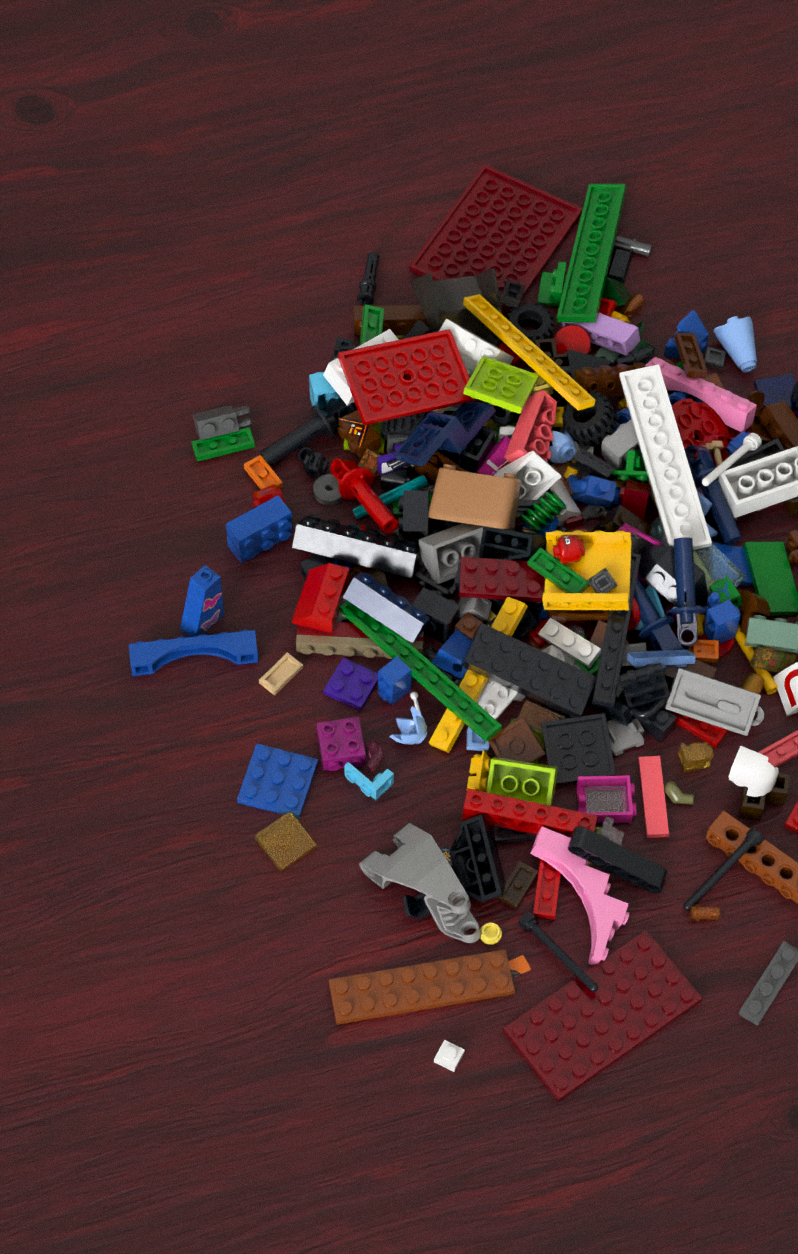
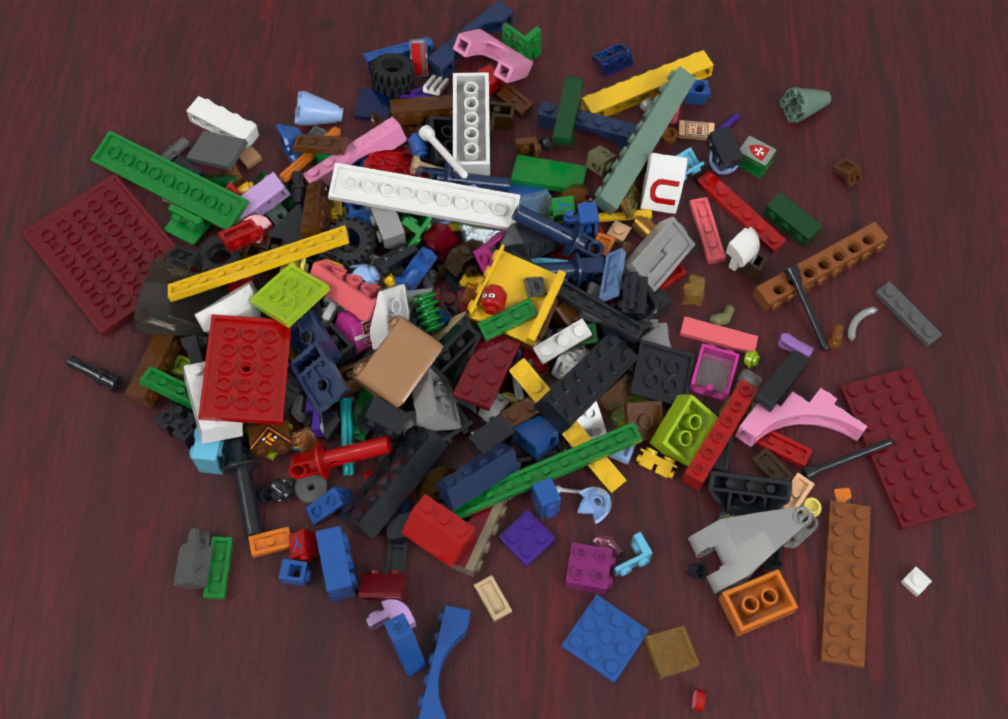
camera: 70 degrees left, 5 degrees up
none -> white brick [186,96,259,149]
none -> dark grey tile [186,131,248,171]
none -> red bracket [218,219,263,253]
none -> medium nougat tile [238,146,262,169]
none -> blue brick [278,559,312,587]
none -> orange axle [279,127,341,183]
none -> blue bracket [306,487,353,525]
none -> dark red slope [359,570,407,601]
none -> lavender brick [366,599,416,632]
none -> black tile [385,543,408,574]
none -> light nougat plate [607,220,631,244]
none -> black hinge [687,563,705,580]
none -> red tile [691,689,706,712]
none -> orange brick [719,569,798,637]
none -> lime plate [744,350,760,369]
none -> medium lavender bar [778,333,814,358]
none -> light nougat plate [780,473,814,509]
none -> light grey piece [848,307,877,341]

